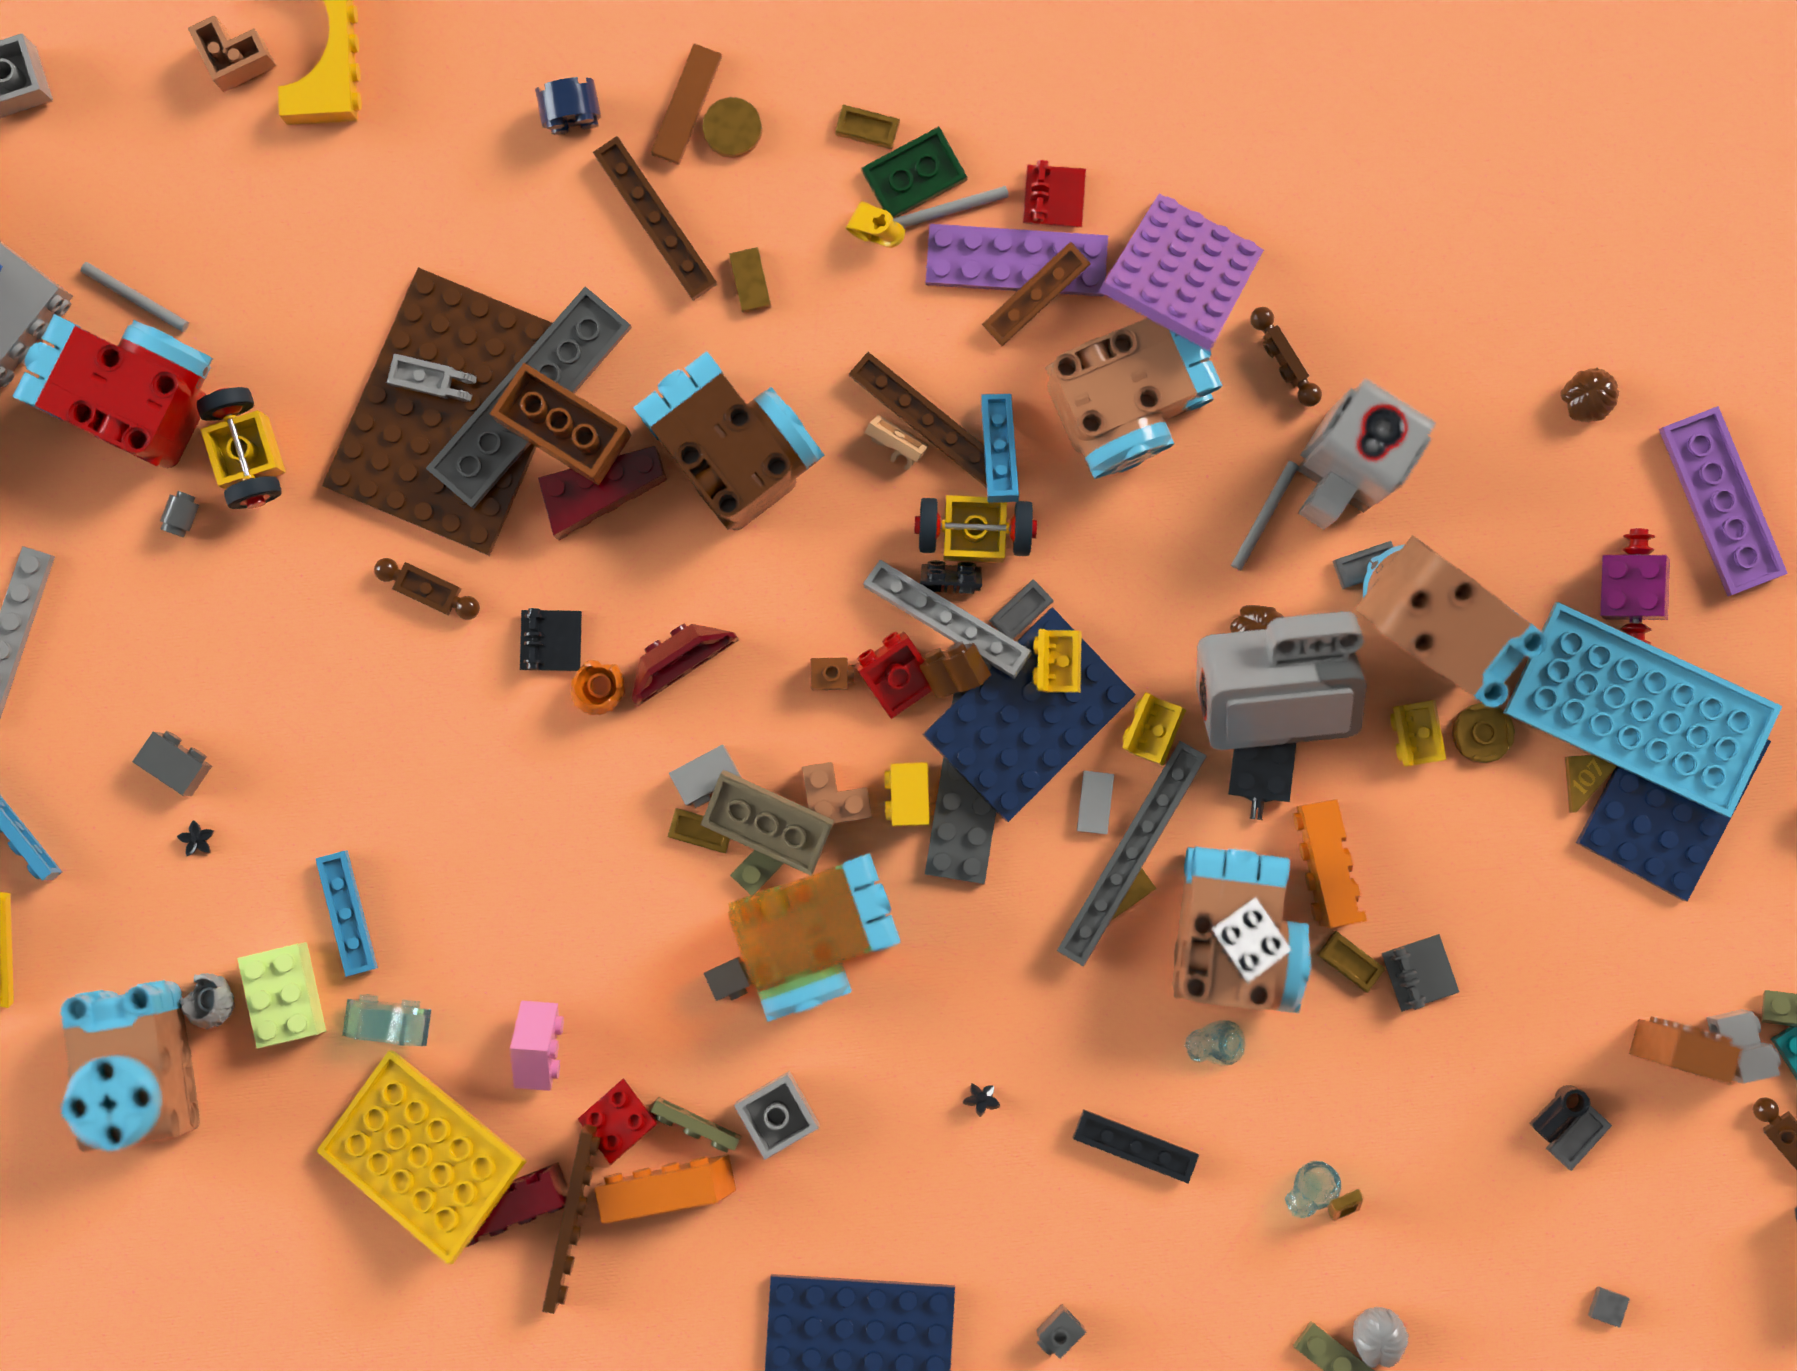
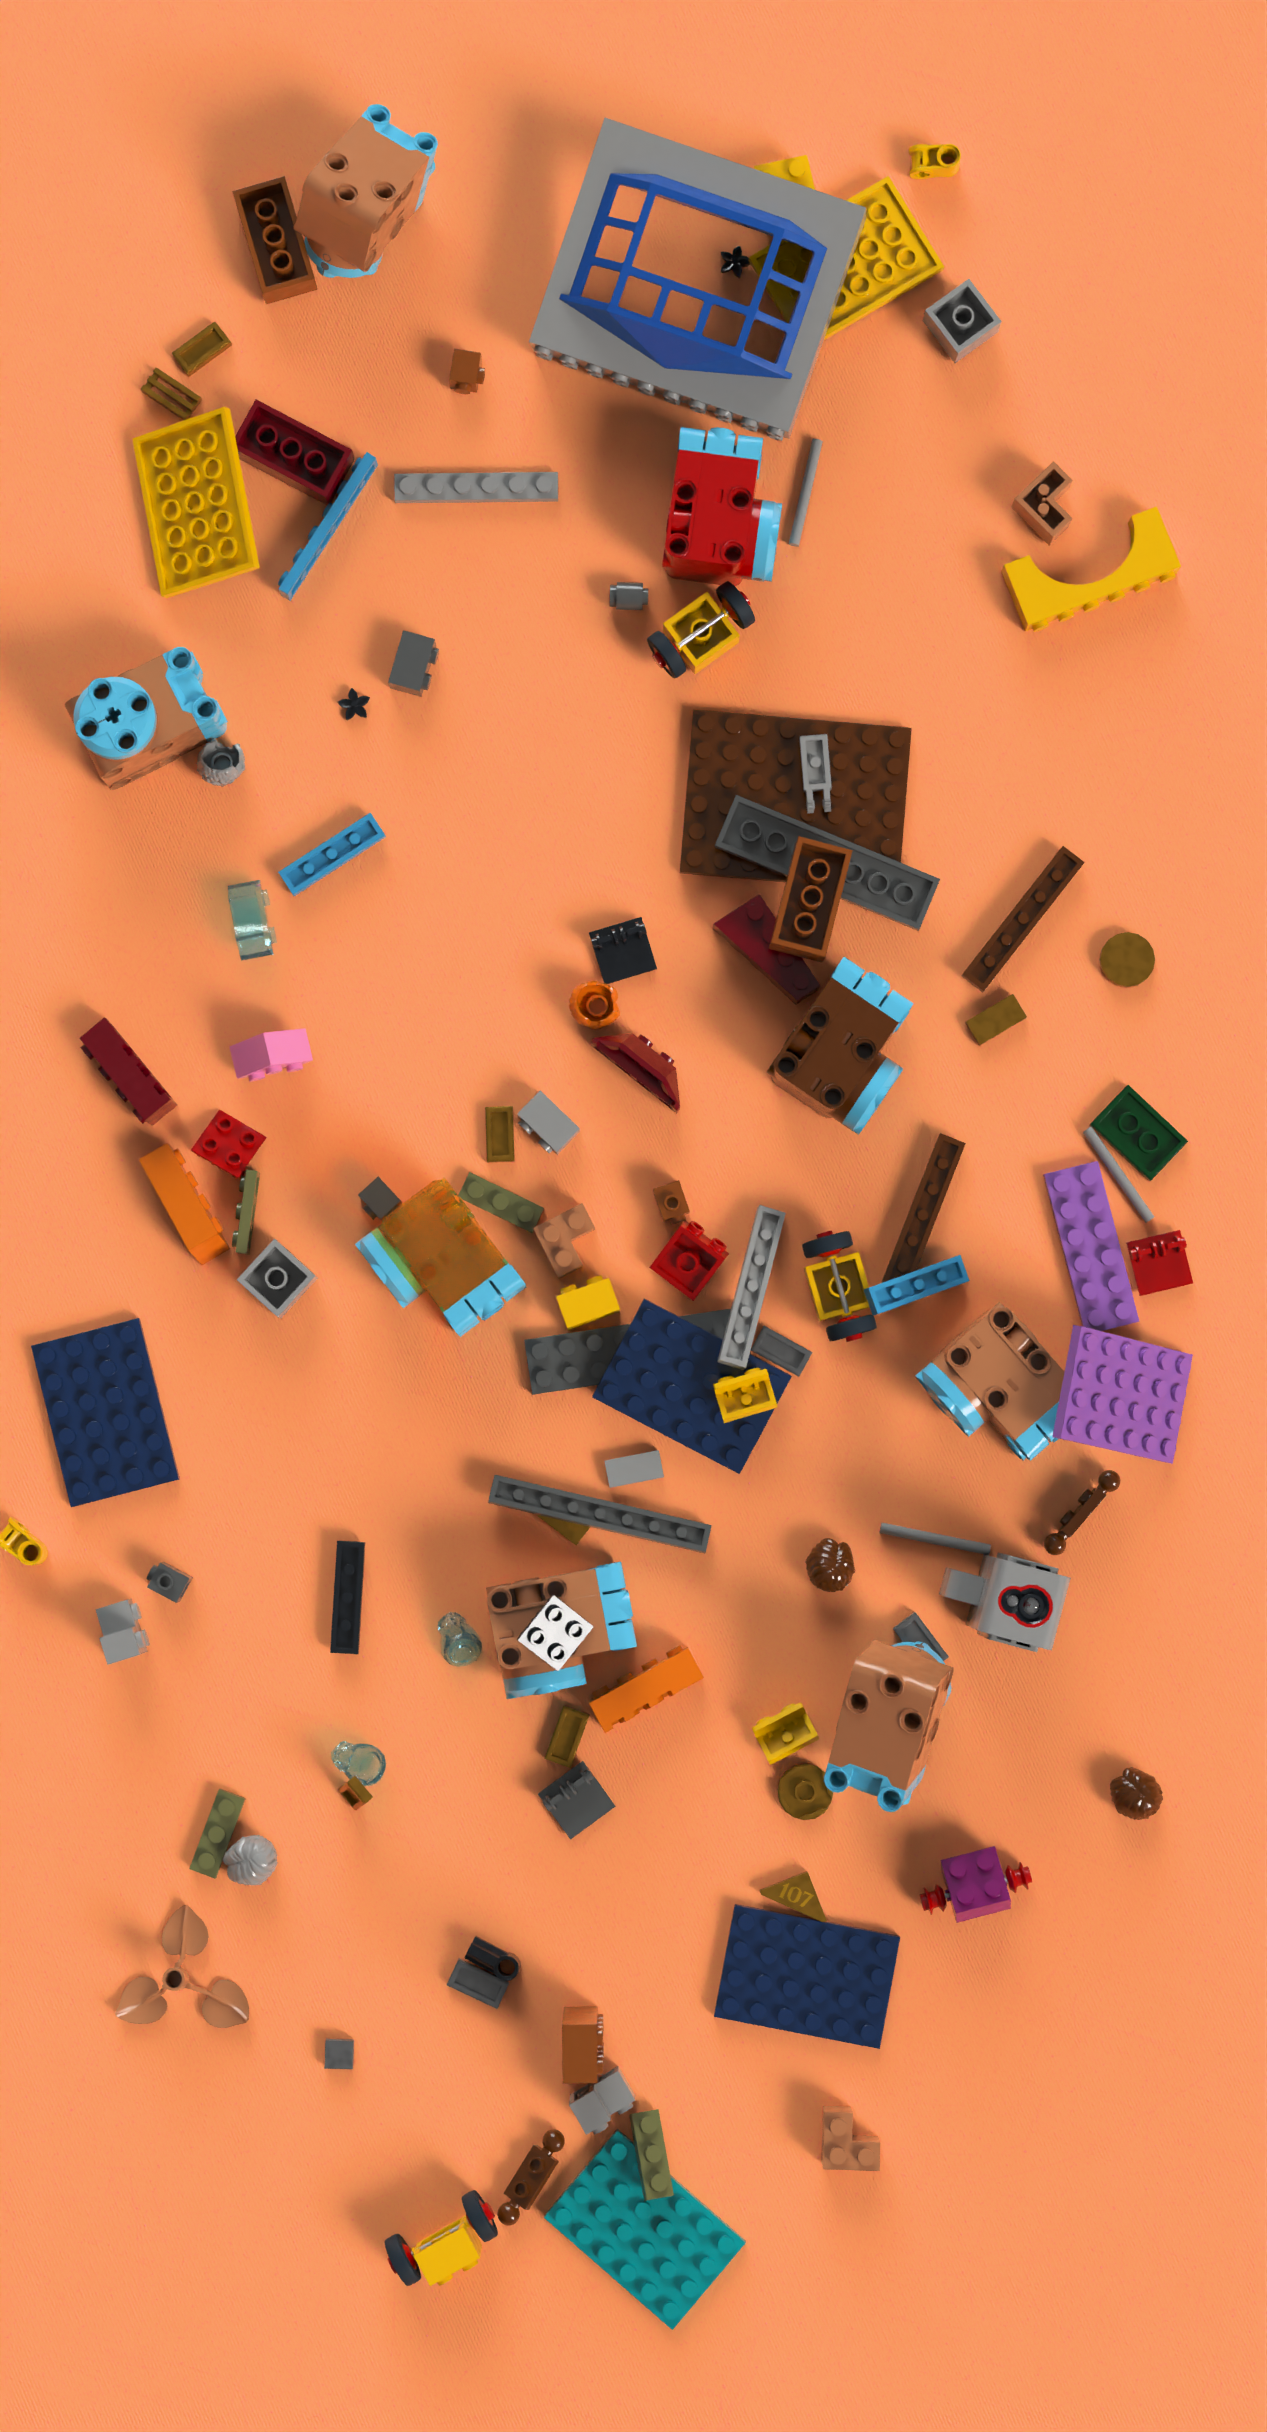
camera: 70 degrees right, 0 degrees up
yellowish green brick [237,942,326,1049] -> none
yellow plate [316,1050,527,1265] -> none
reddish brown plate [374,558,480,620] -> none
dark blue brick [535,77,601,135] -> none
reddish brown plate [542,1124,600,1314] -> none
dark orange tile [651,43,722,165] -> none
dark tan plate [701,770,835,876] -> none
pearl gold tile [835,104,900,150] -> none
yellow piece [846,201,905,248] -> none
light nougat plate [864,415,929,470] -> none
reddish brown brick [919,642,991,698] -> none
black hinge [920,560,982,594] -> none
black plant [963,1083,1000,1117] -> none
dark orange tile [982,241,1091,346] -> none
yellow bracket [1122,692,1186,766] -> none
light grey piece [1196,611,1367,750] -> none
black plate [1228,743,1297,820] -> none
medium azure plate [1503,602,1783,818] -> none
medium lavender plate [1659,406,1788,596] -> none

